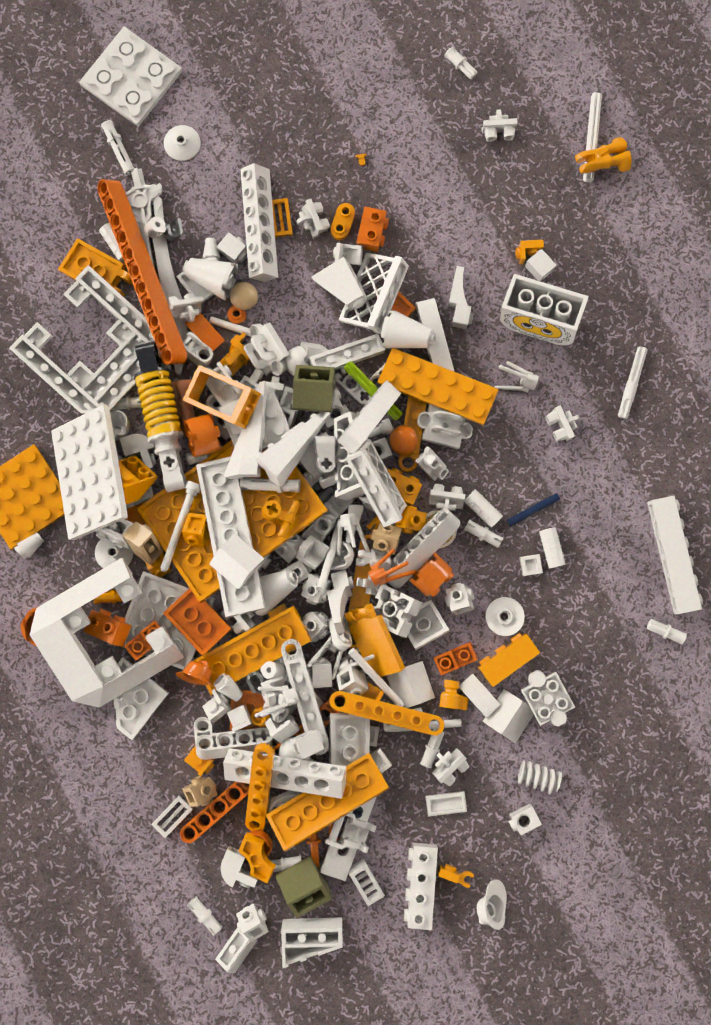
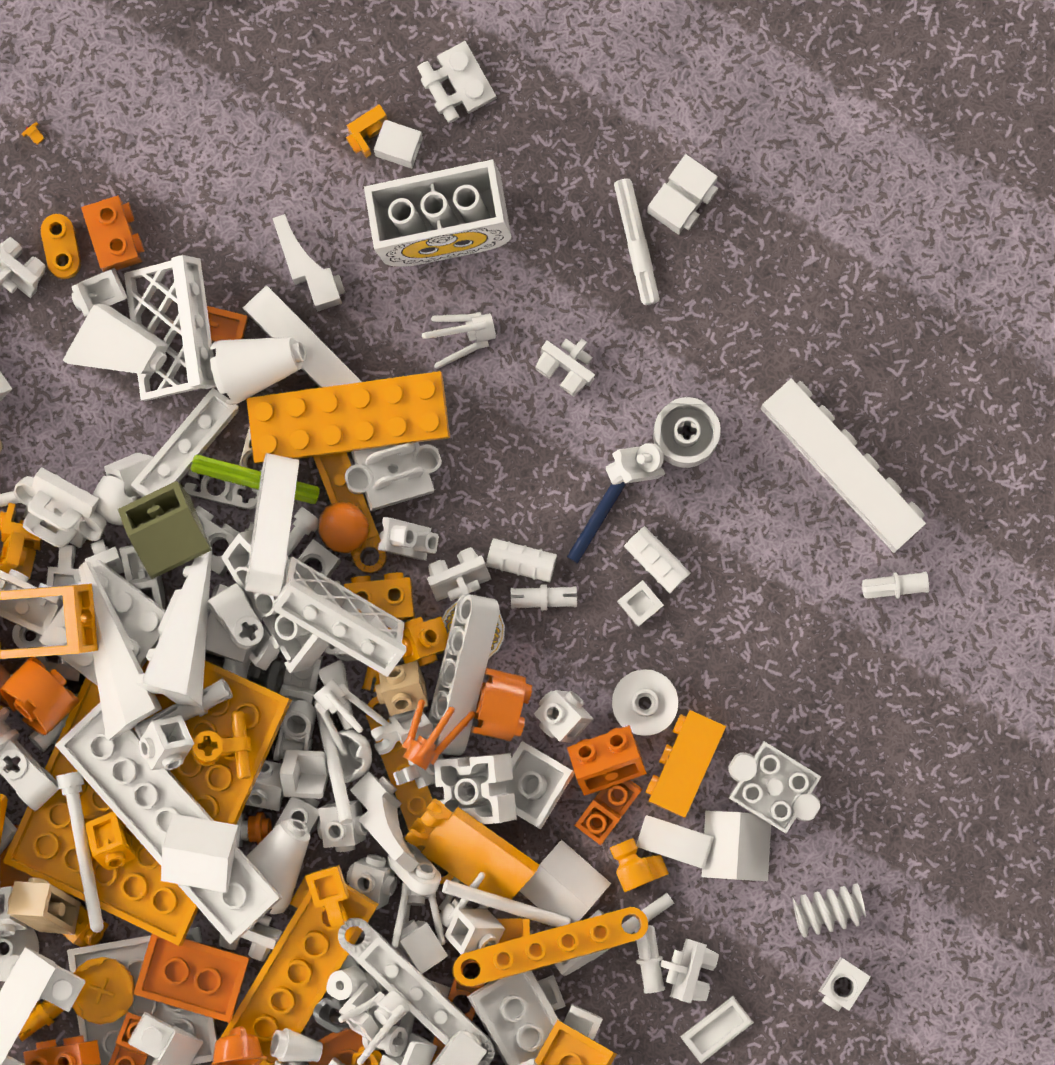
camera: 25 degrees left, 0 degrees up
none -> light orange tile [72,957,135,1025]
none -> white brick [139,715,194,770]
none -> orange plate [248,812,272,844]
none -> light orange plate [305,865,349,928]
none -> white plate [417,41,497,123]
none -> orange brick [567,725,647,796]
none -> white hips [606,443,665,485]
none -> white piece [647,154,718,235]
none -> white brick [653,397,720,468]

